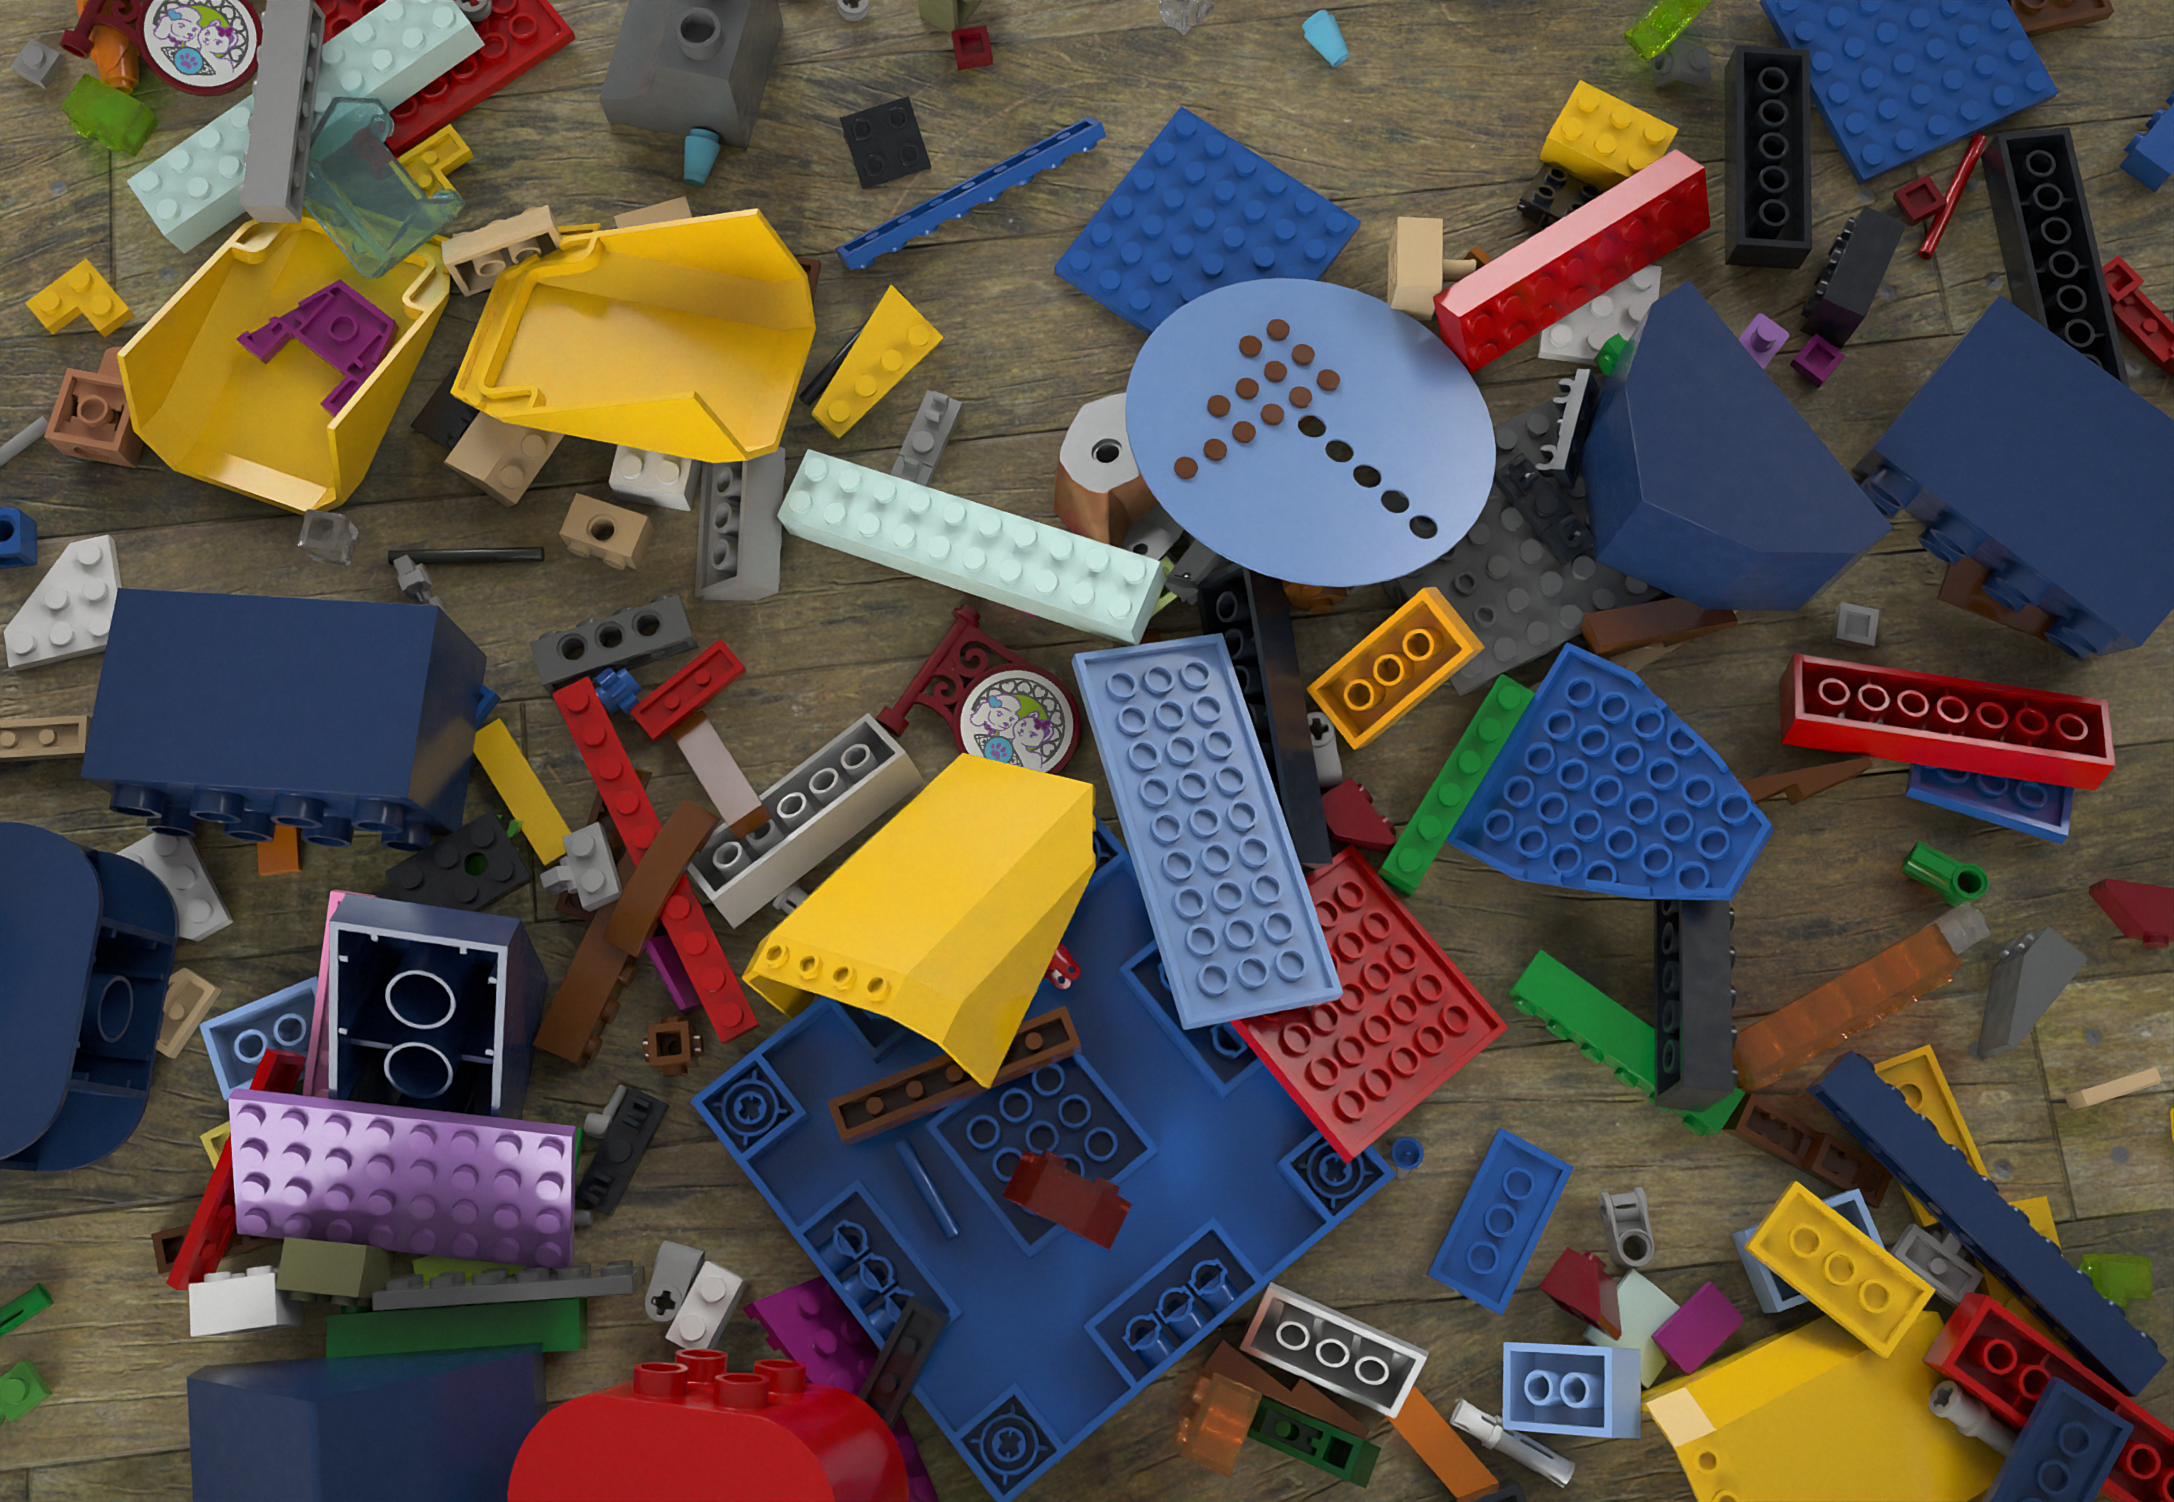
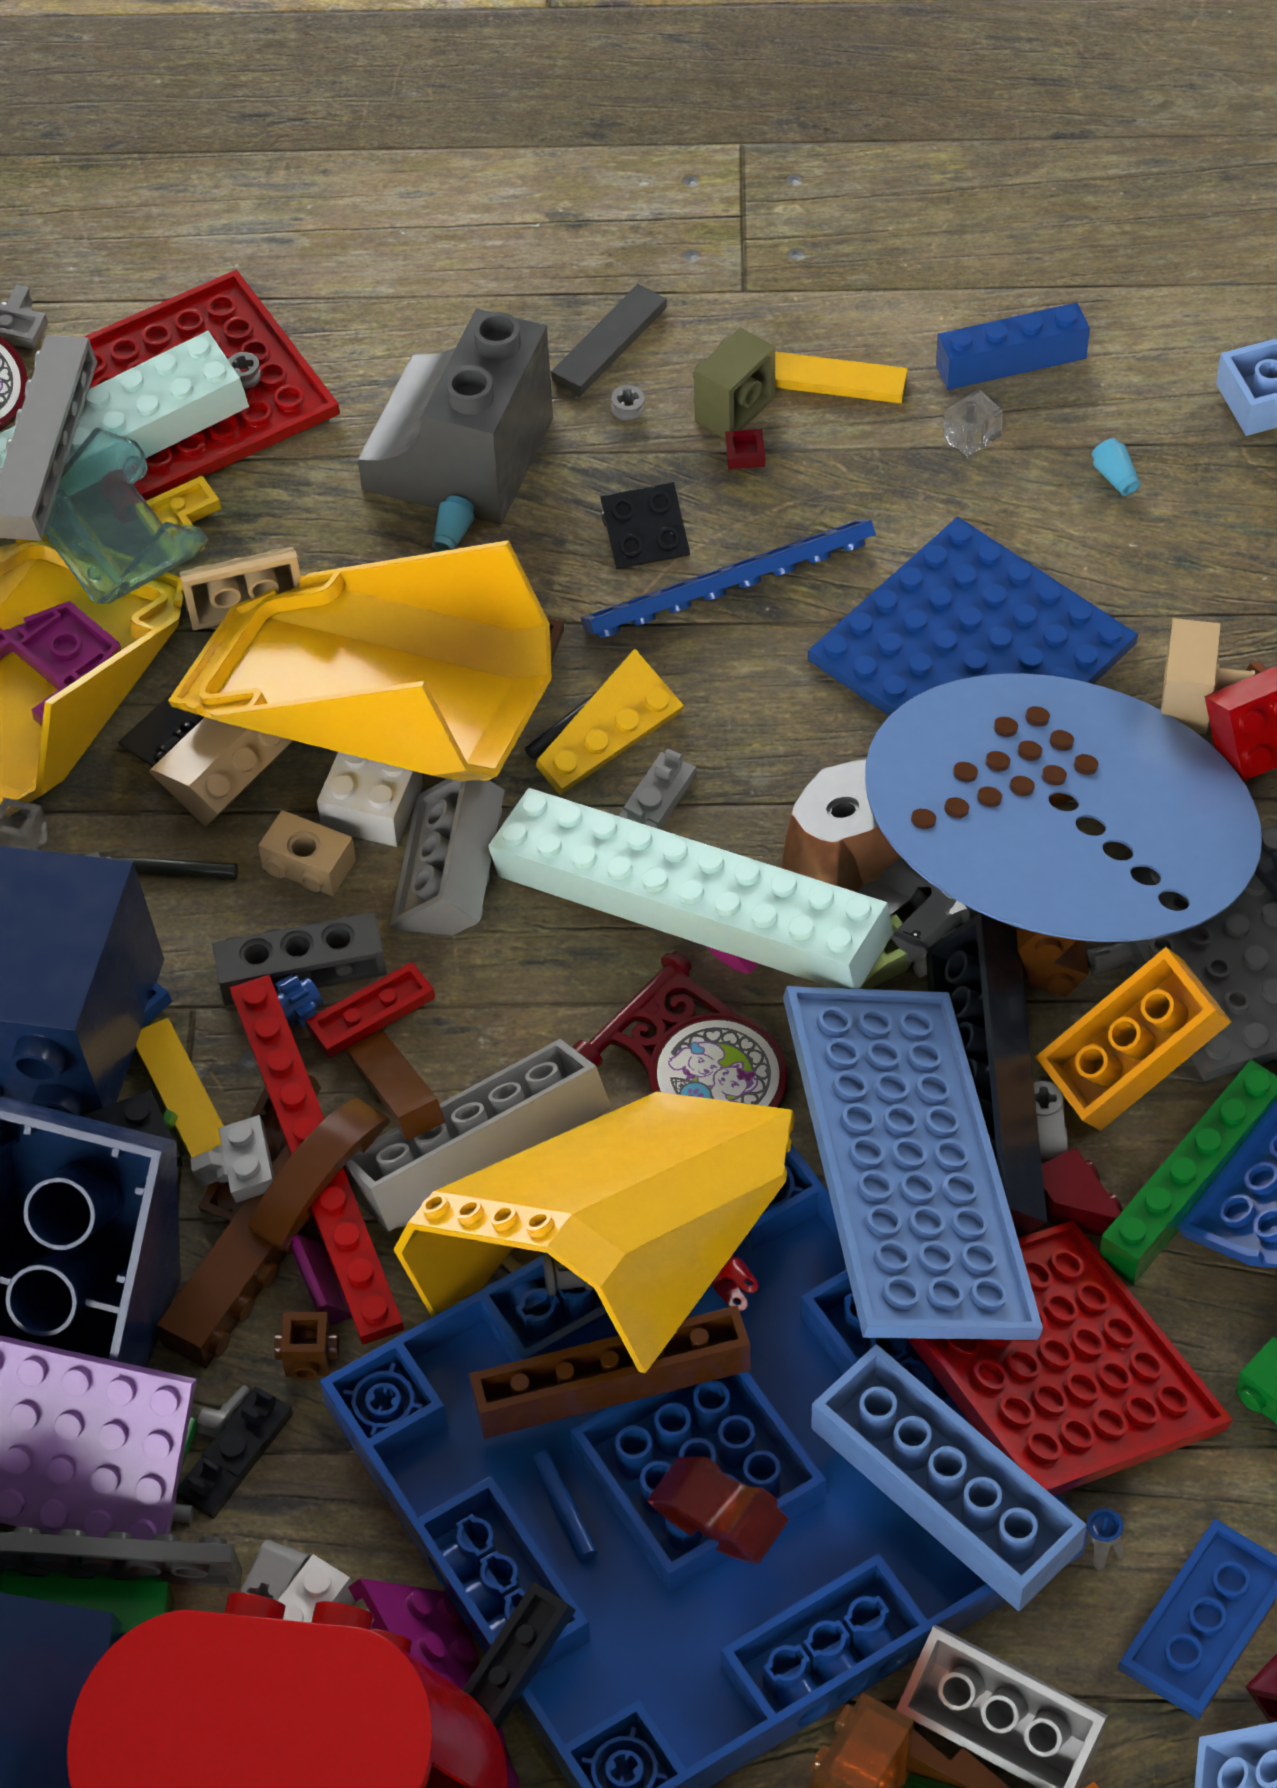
camera: 10 degrees right, 20 degrees down
none -> medium blue brick [811,1344,1087,1612]

